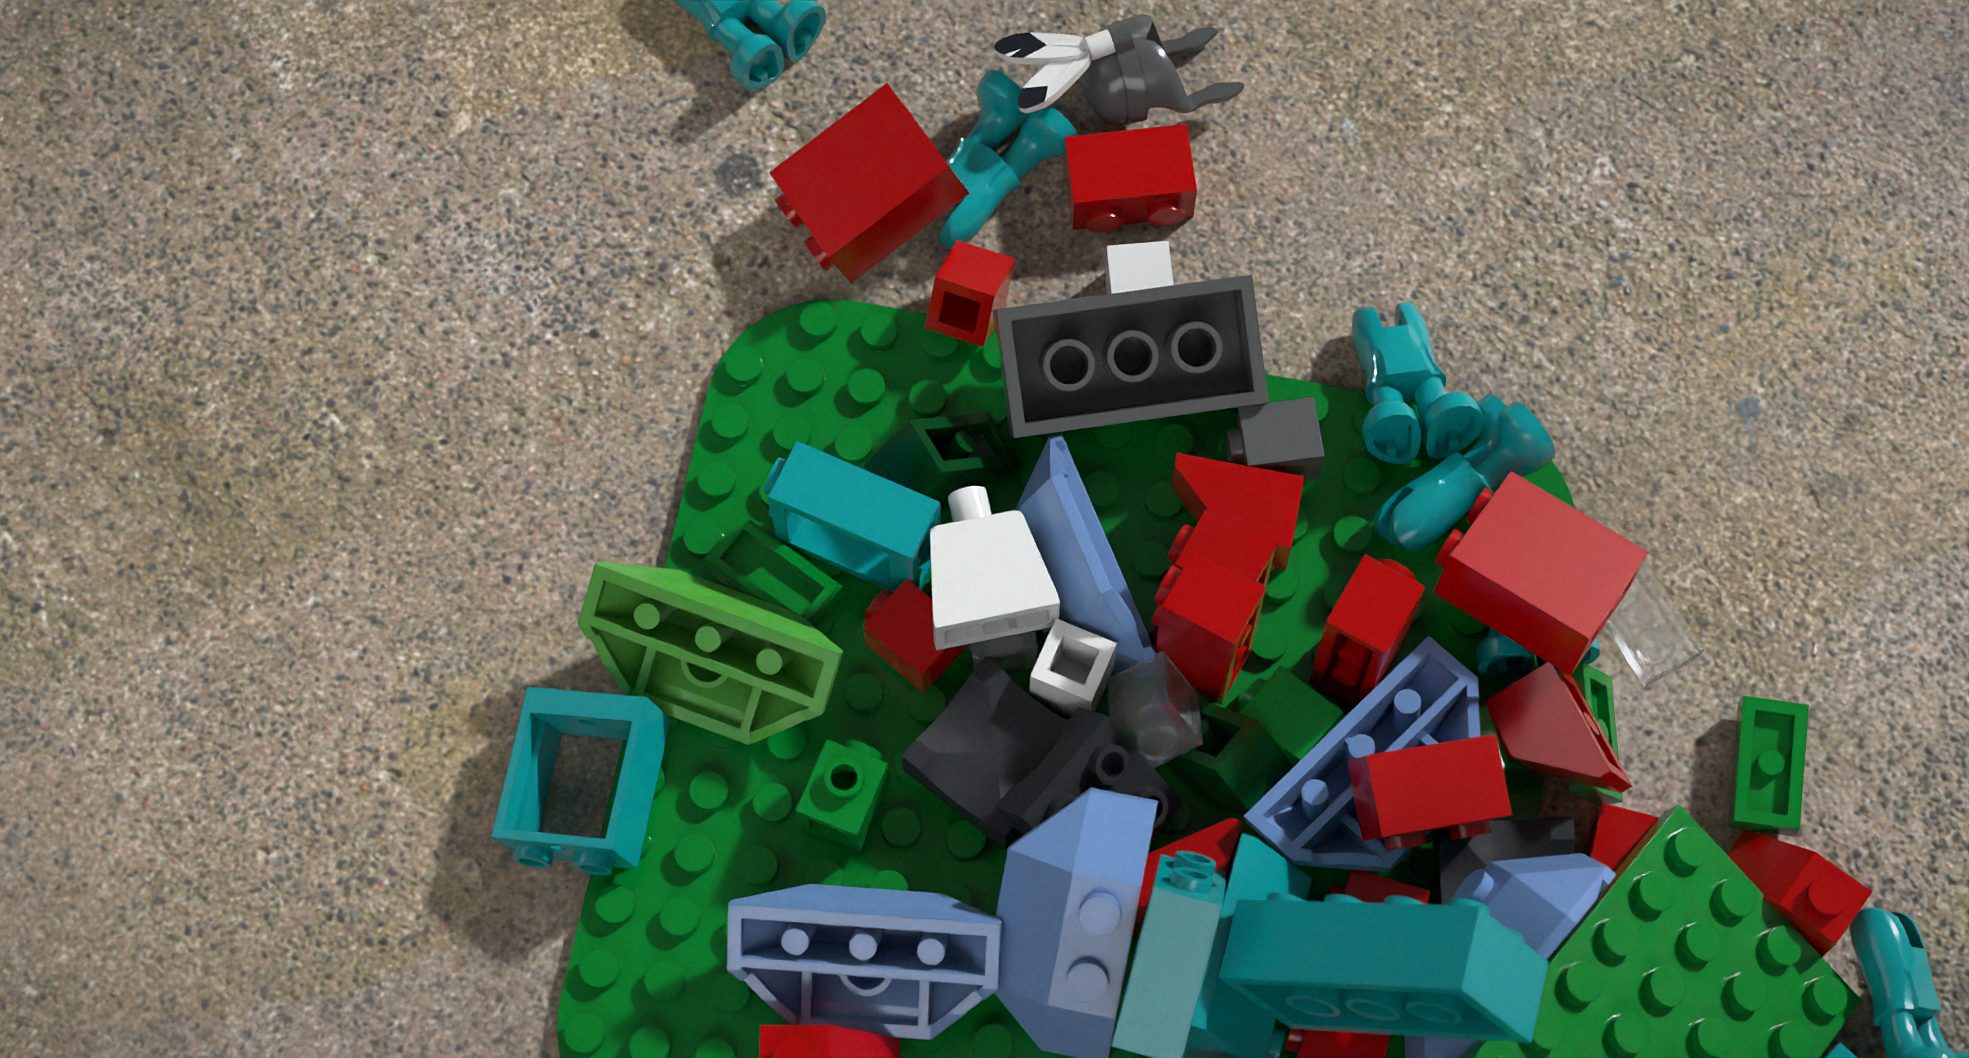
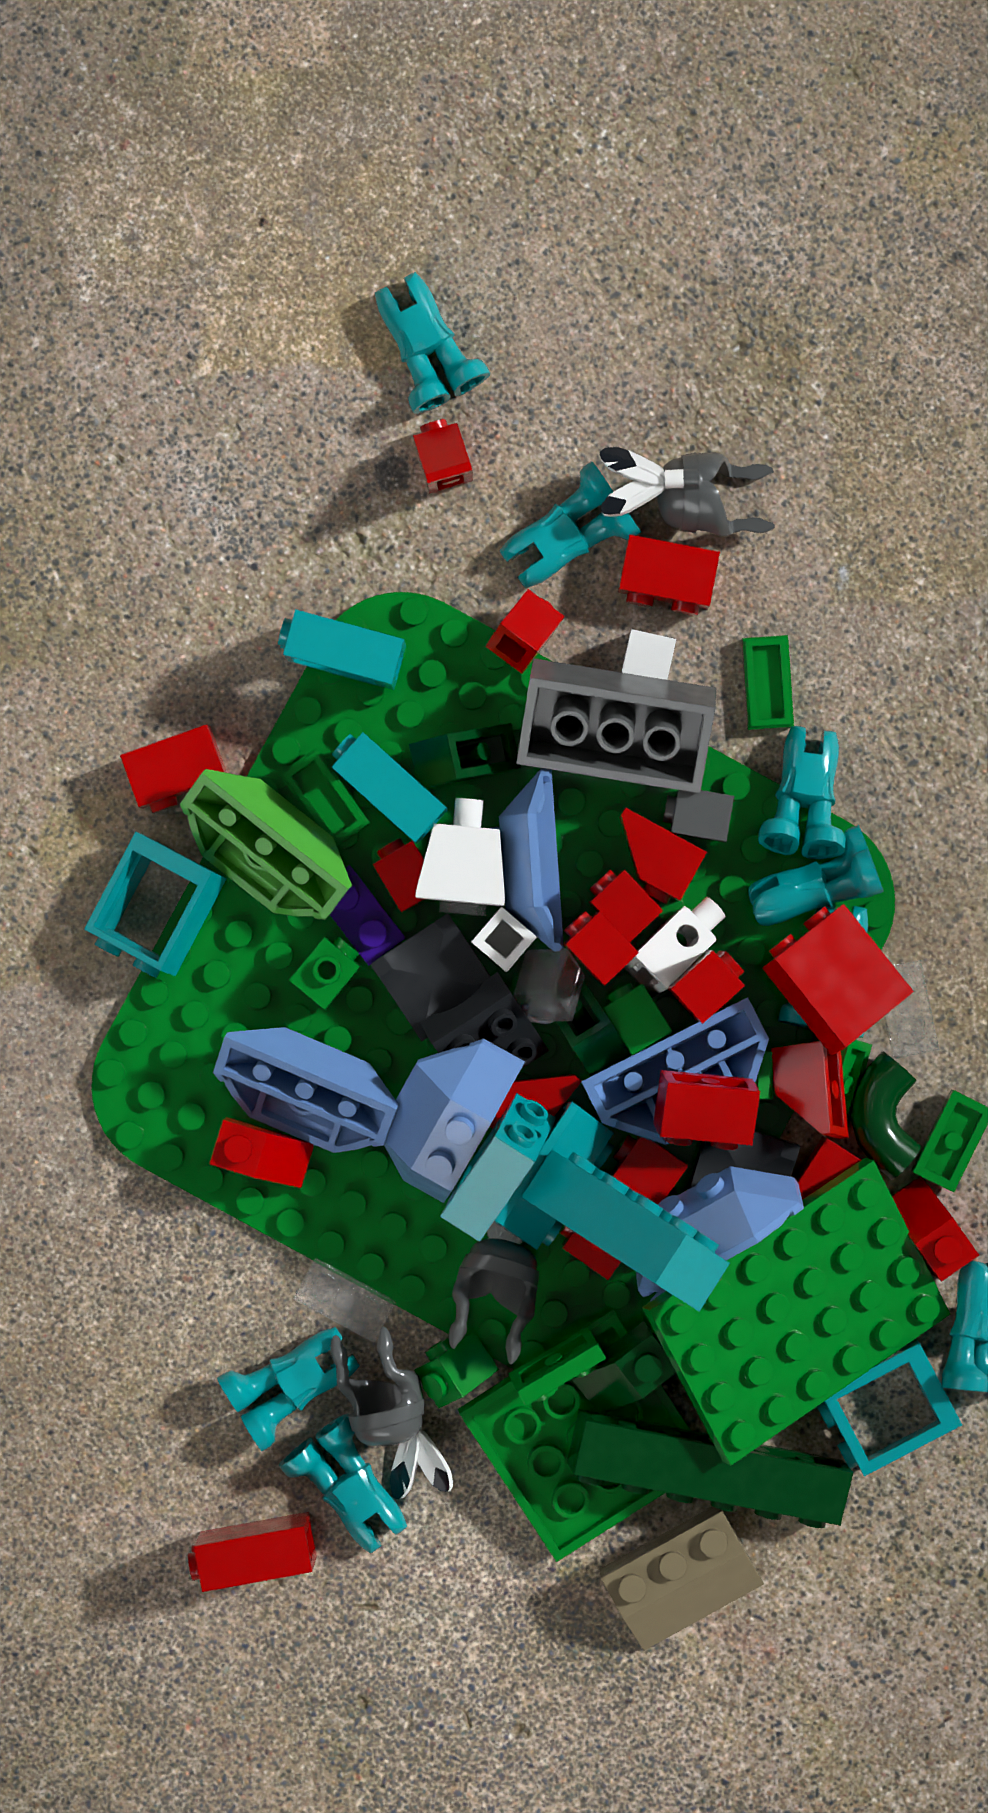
camera: 15 degrees right, 20 degrees up
red brick [769,83,970,283] -> none
none -> red brick [120,724,227,814]
none -> teal window [278,609,406,690]
none -> dark purple plate [330,865,406,966]
none -> red slope [413,419,473,494]
none -> white torso [624,897,725,998]
none -> green tile [741,635,794,730]
none -> dark green cylinder [850,1051,921,1180]

